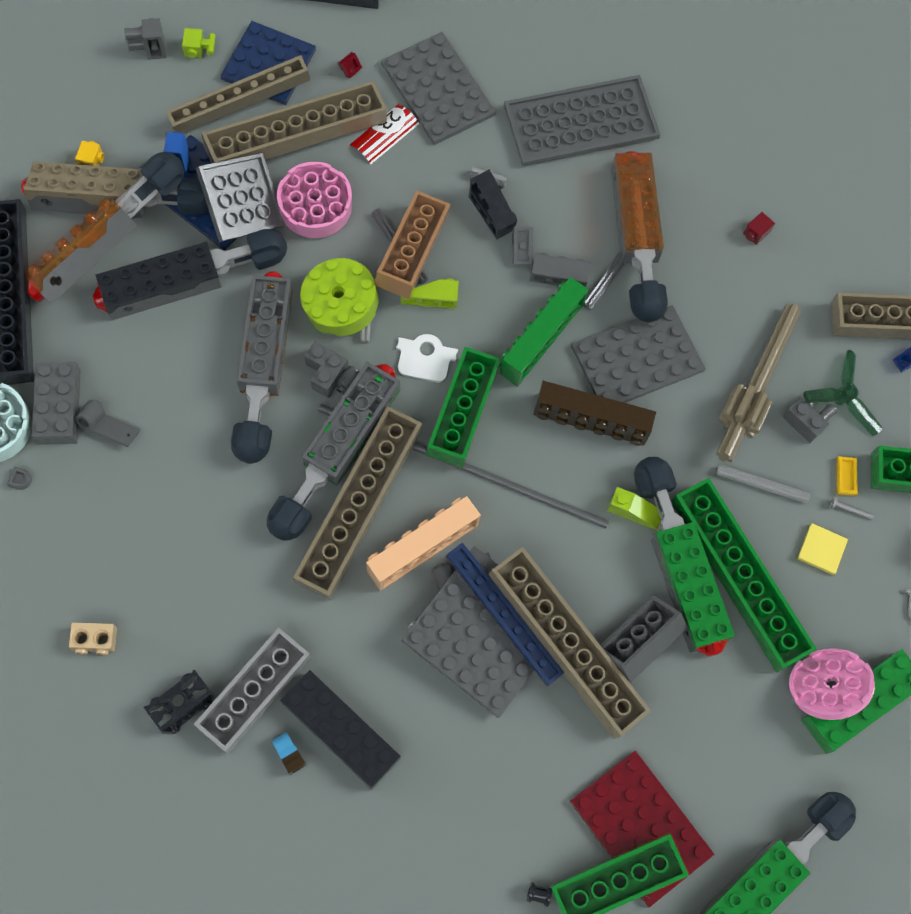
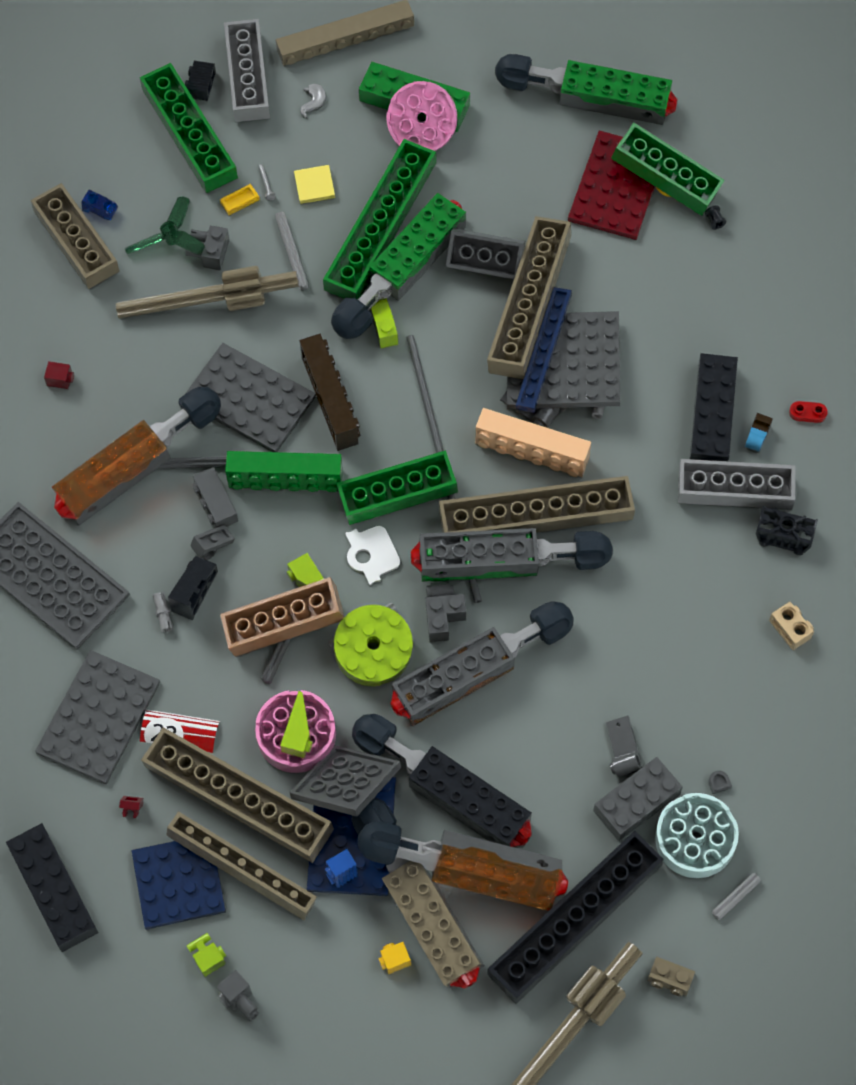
camera: 115 degrees left, 5 degrees down
none -> lime slope [280,691,313,759]
none -> red plate [789,401,828,423]

